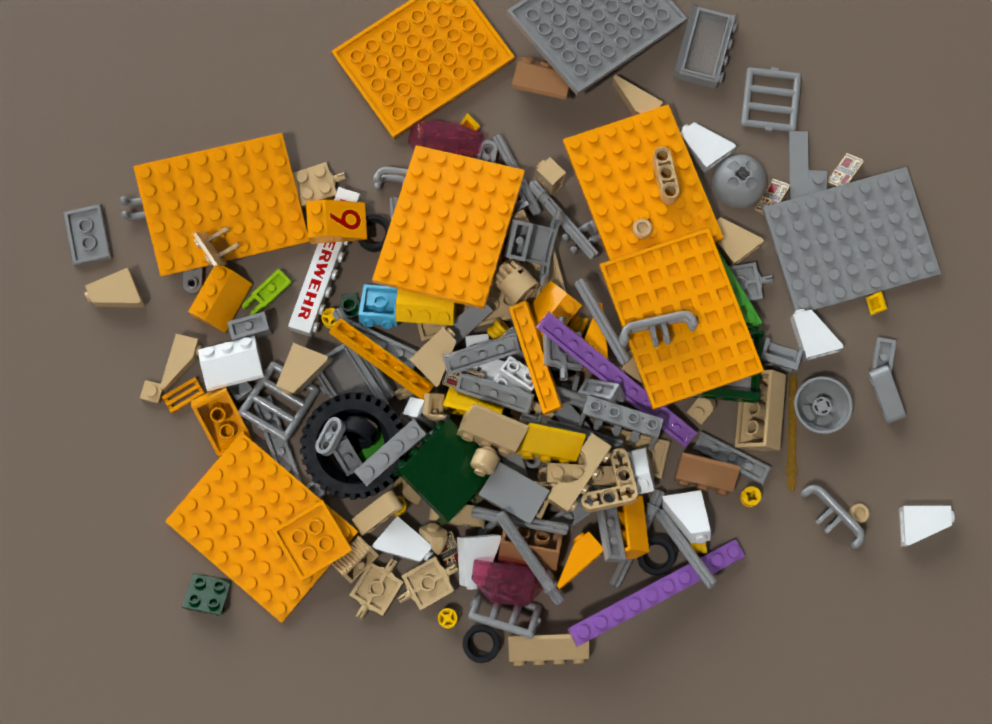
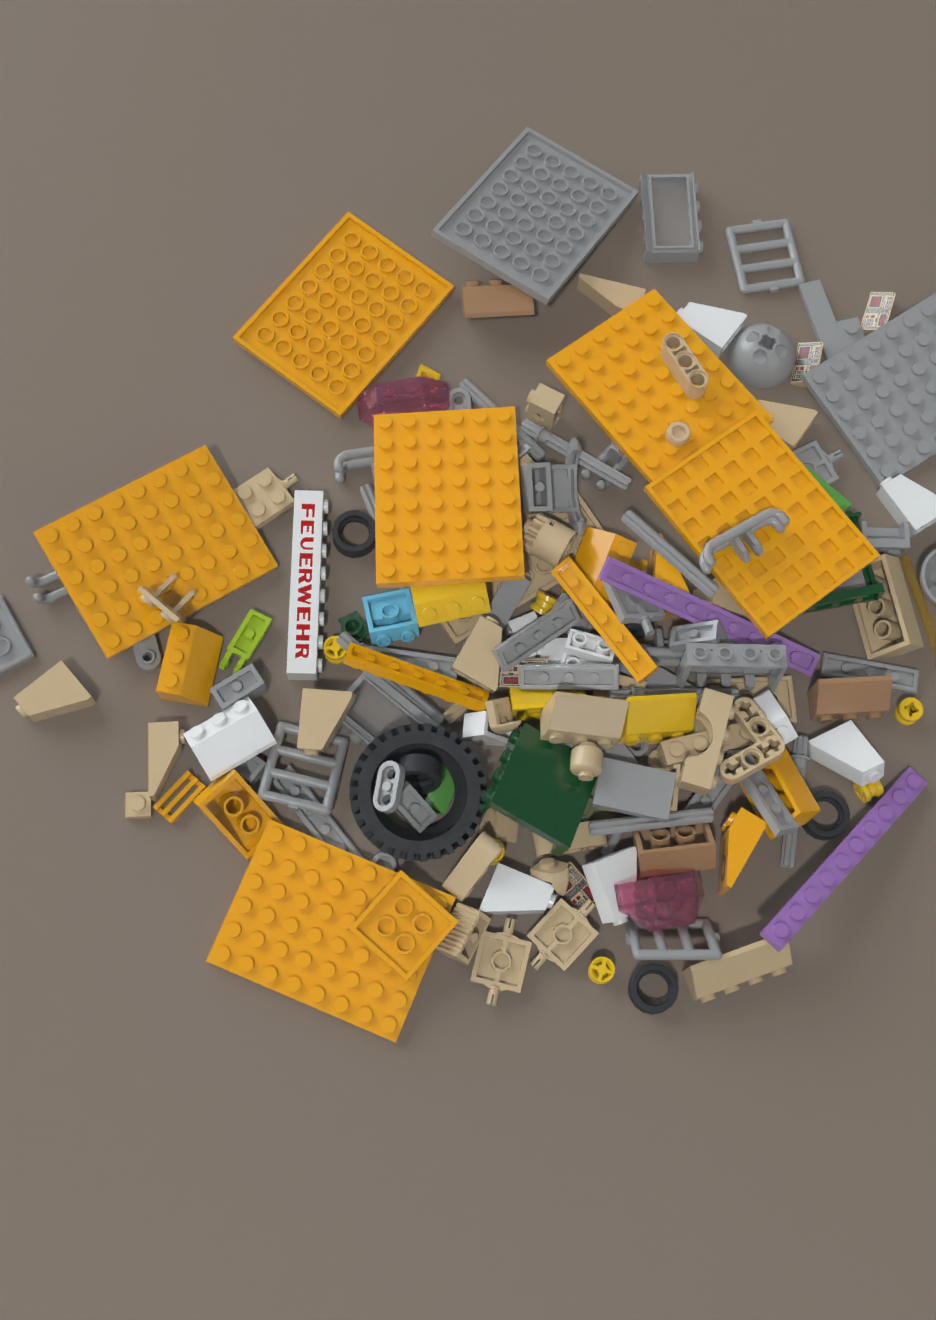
camera: 25 degrees left, 5 degrees down
dark green hinge [182,573,231,616] -> none
light orange slope [306,200,368,244] -> none
light grey plate [354,419,427,486] -> none
light grey axle [496,511,564,605] -> none
light grey axle [655,509,717,589] -> none
tan plate [687,398,716,425] -> none

